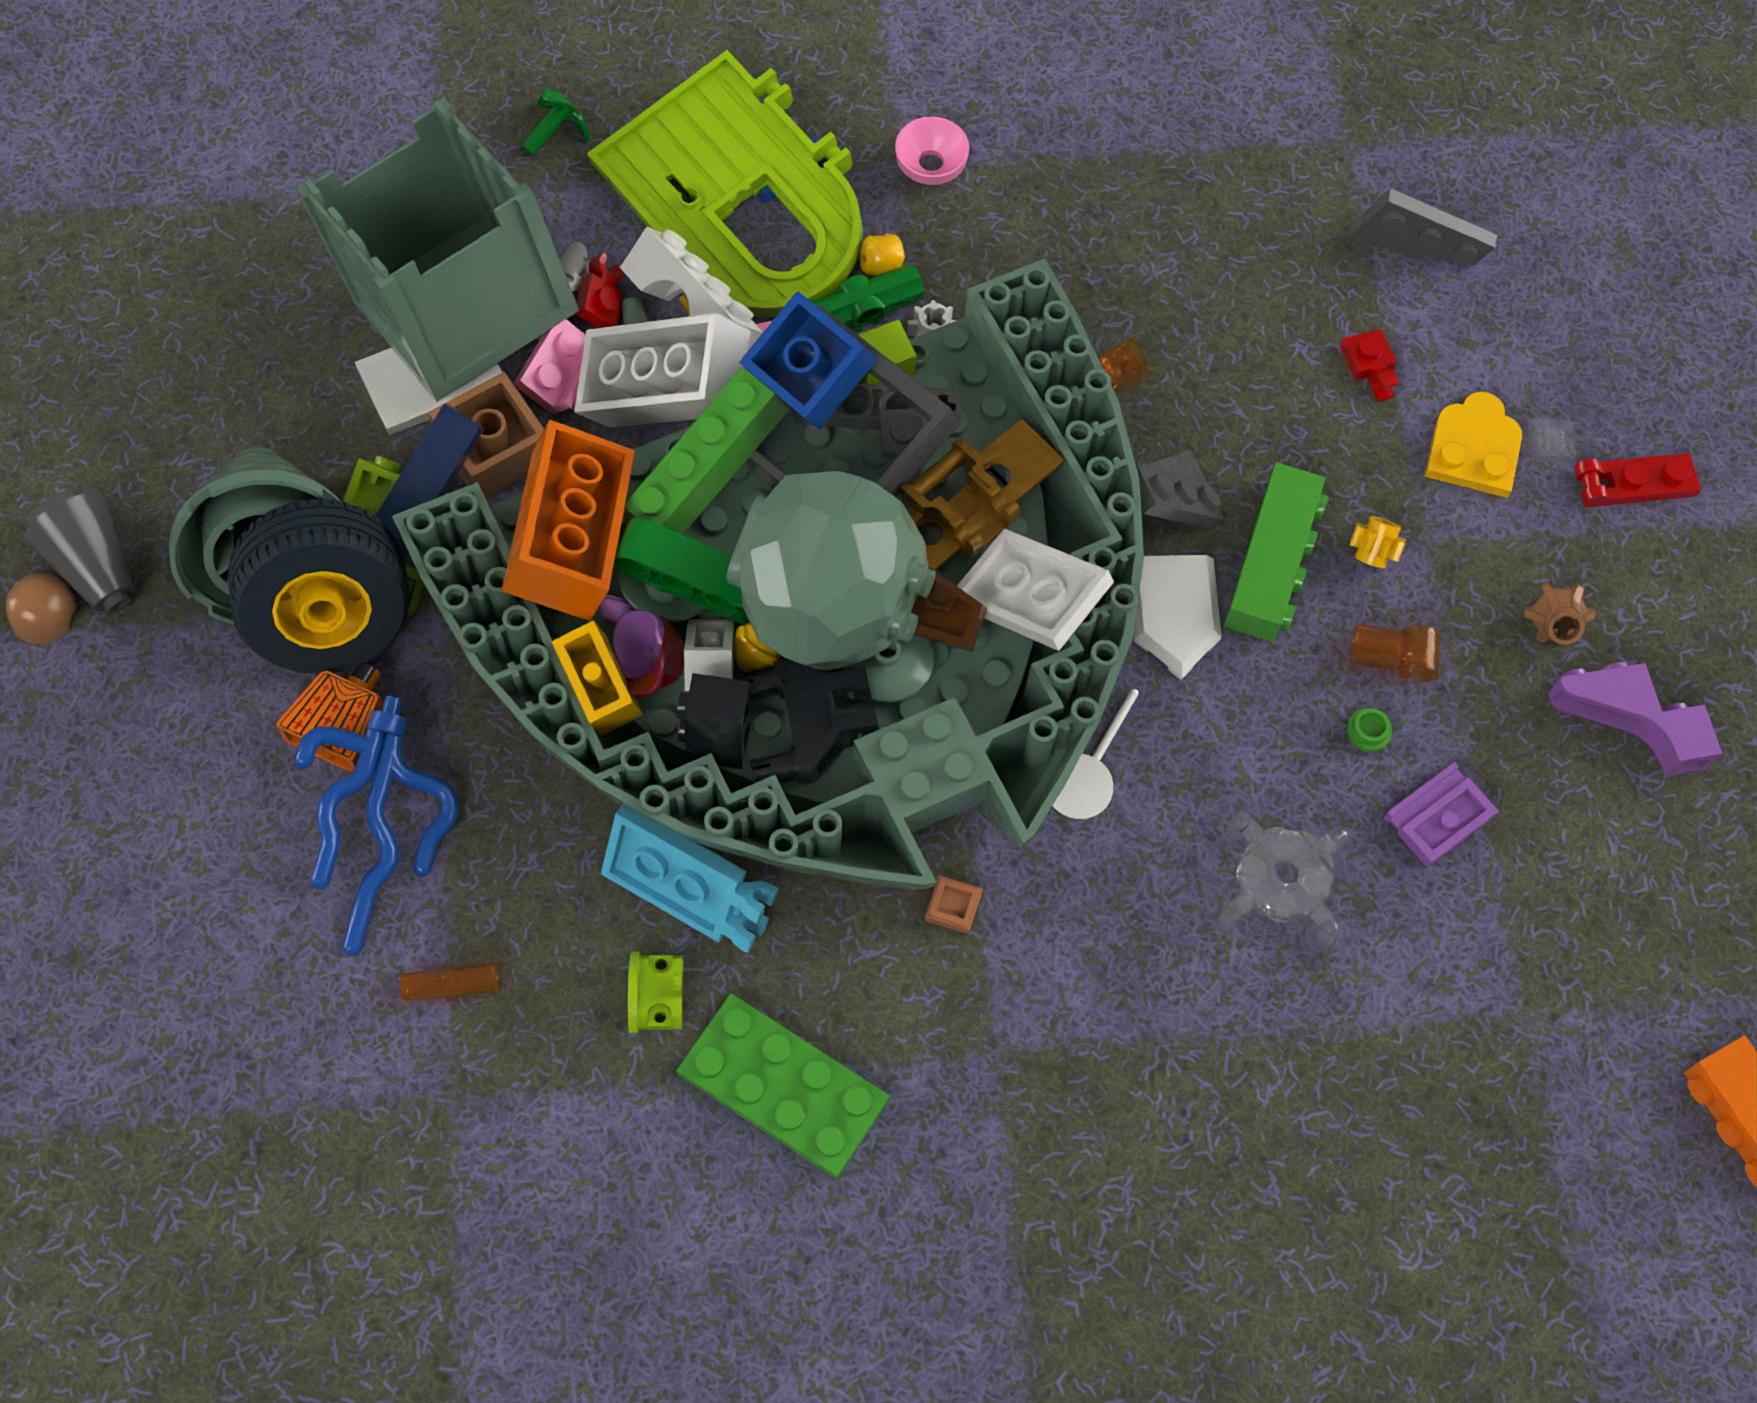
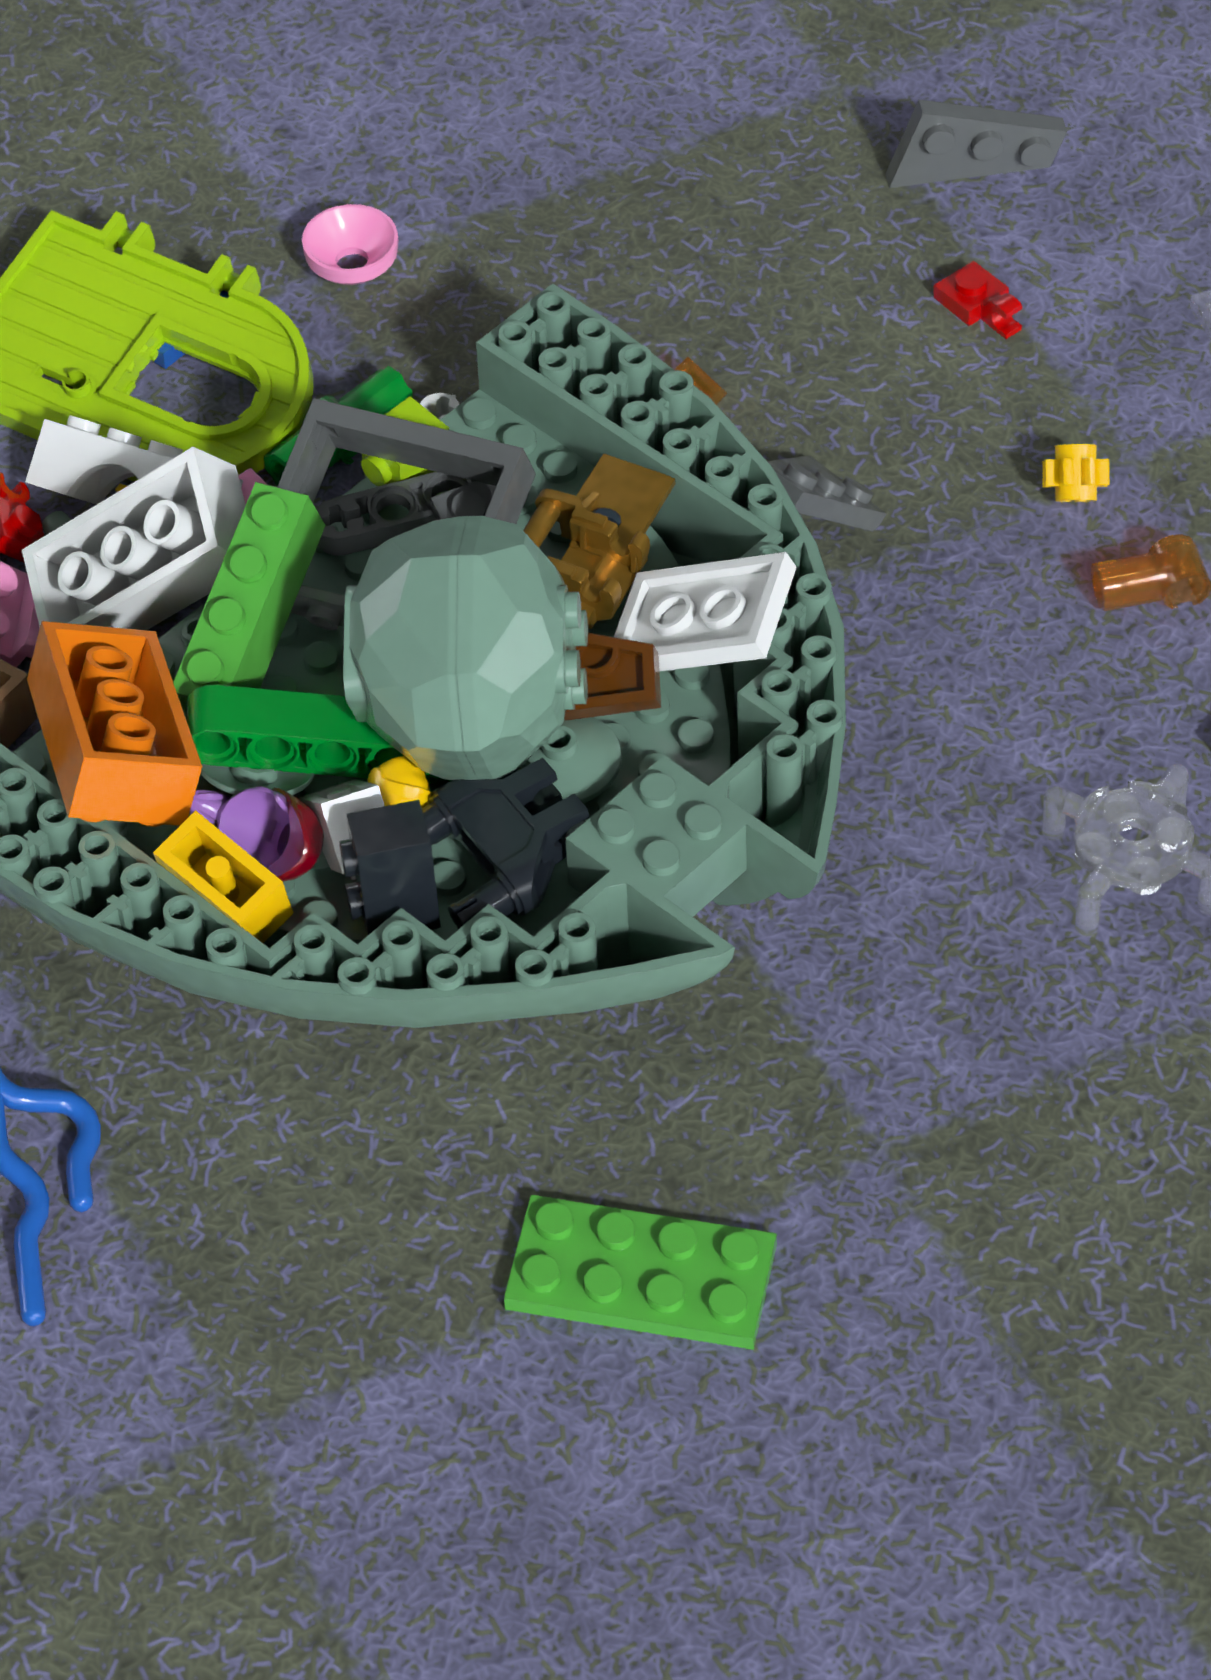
camera: 15 degrees left, 15 degrees down
clear orange pin [400,962,499,1003] -> none
medium azure tile [601,807,779,953] -> none
lime piece [628,951,684,1033] -> none
blue brick [739,291,878,430] -> none
yellow piece [859,233,905,277] -> none
nougat tile [924,875,983,935] -> none
white piece [1053,689,1139,819] -> none
white tile [1133,555,1222,680] -> none
bright green brick [1223,462,1328,642] -> none
bright green plate [1346,708,1392,752] -> none
yellow plate [1424,392,1522,498] -> none

